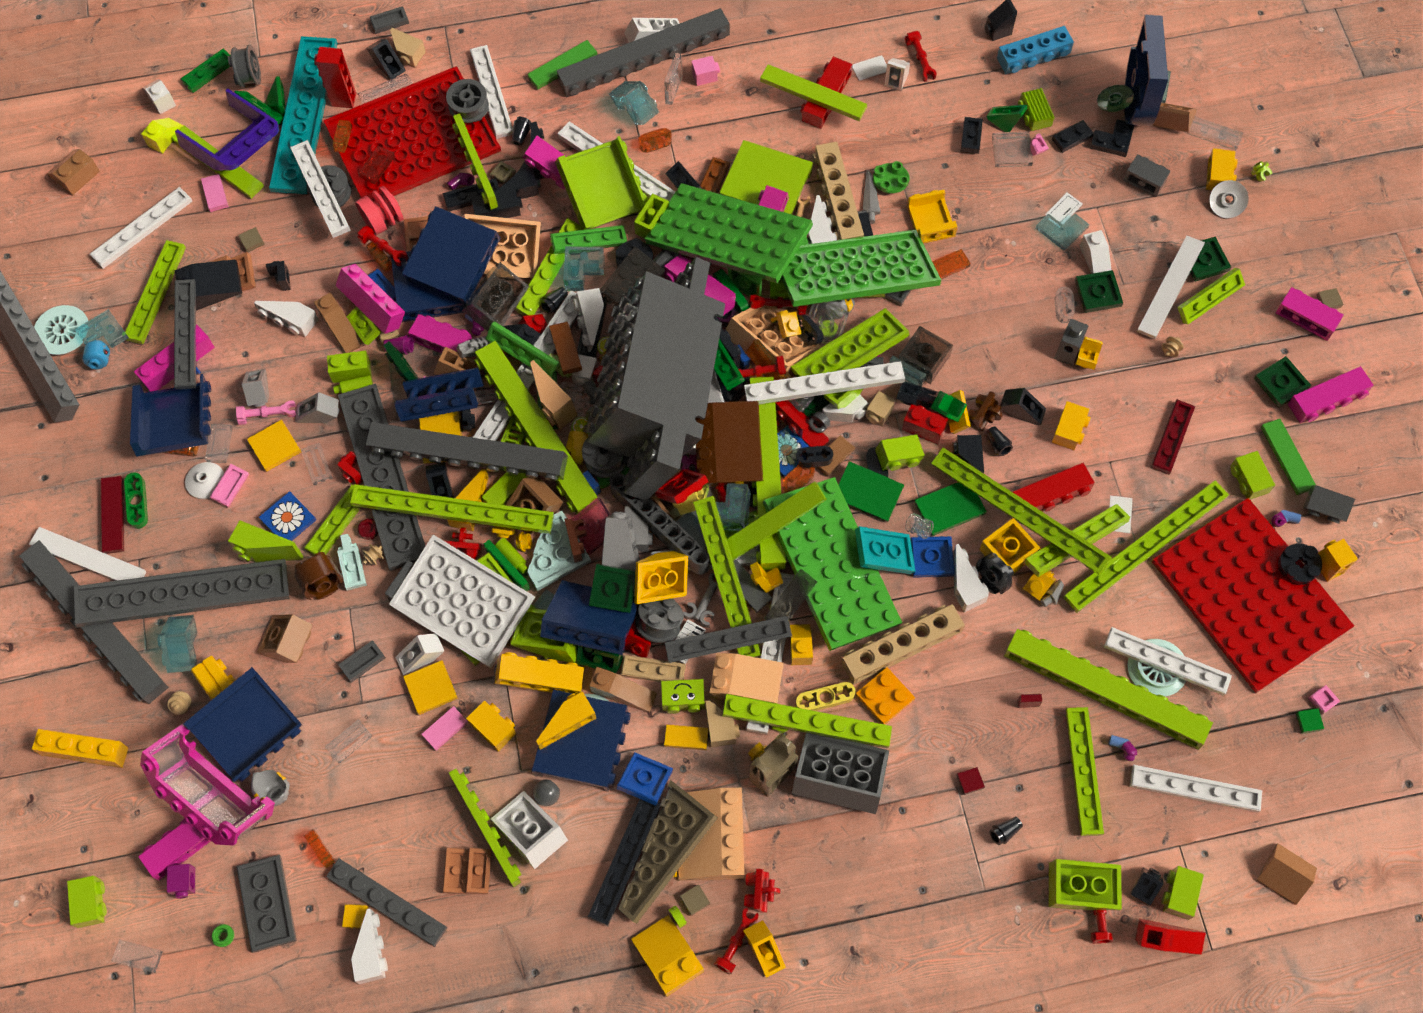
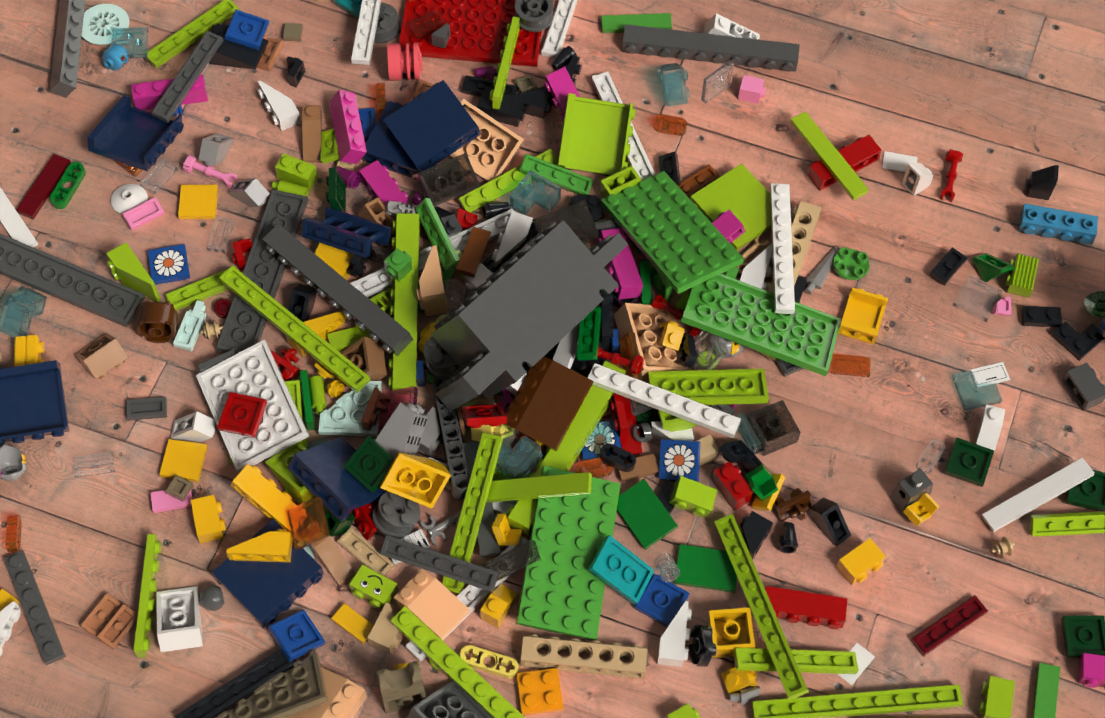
camera: 30 degrees right, 5 degrees down
red piece [357,225,408,266] -> none
none -> dark tan tile [165,475,194,502]
none -> red plate [217,392,268,438]
none -> blue tile [225,10,270,50]
none -> clear orange tile [287,497,330,550]
none -> bright green brick [384,248,412,282]
none -> dark grey slope [431,24,450,48]
none -> tile [659,439,701,481]
none -> white plate [770,183,795,314]

